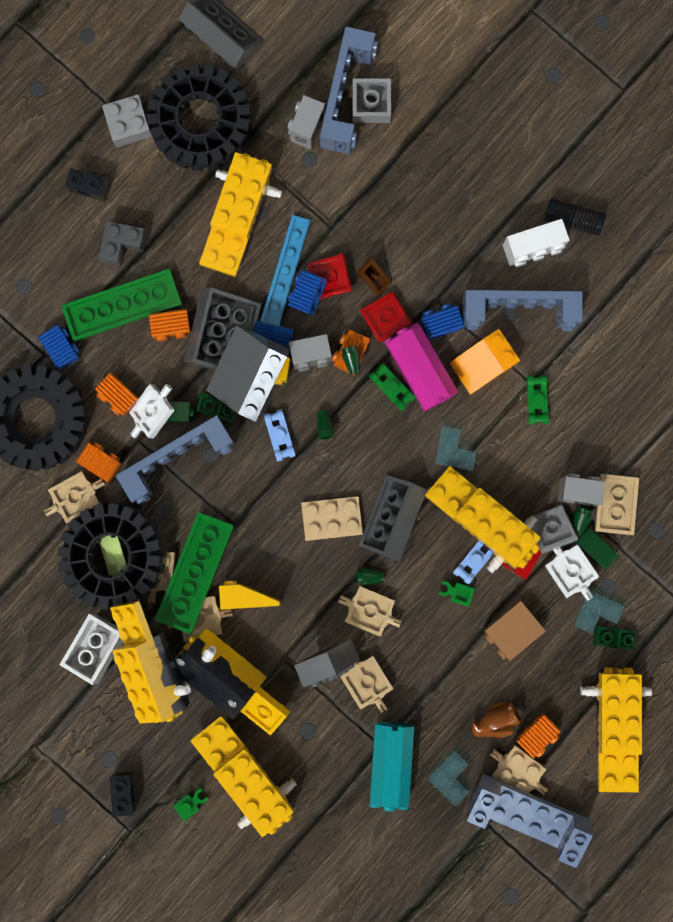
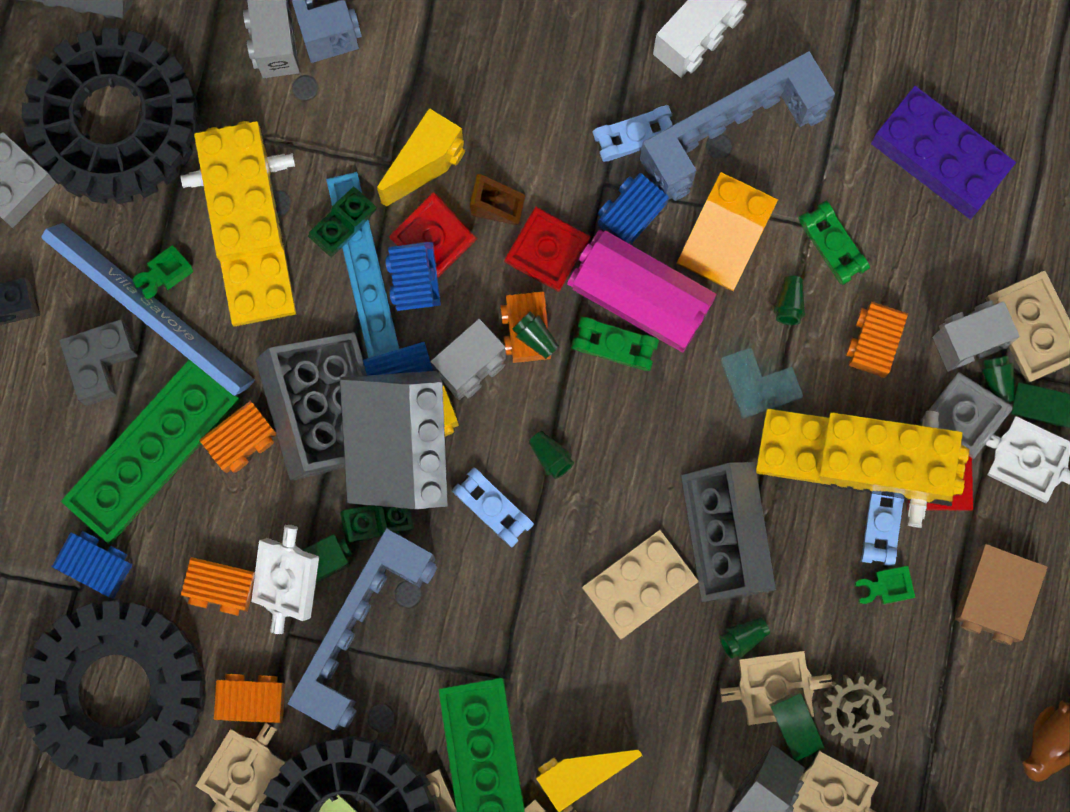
camera: 30 degrees left, 5 degrees down
none -> medium blue tile [41,223,255,396]
none -> green plate [132,245,193,299]
none -> dark green slope [308,186,377,258]
none -> yellow slope [377,108,465,206]
none -> light blue plate [592,105,673,162]
none -> dark green slope [769,691,824,761]
none -> dark green cone [773,276,805,325]
none -> dark tan gear [820,673,894,747]
none -> orange brick [846,301,908,378]
none -> dark purple brick [871,86,1016,220]

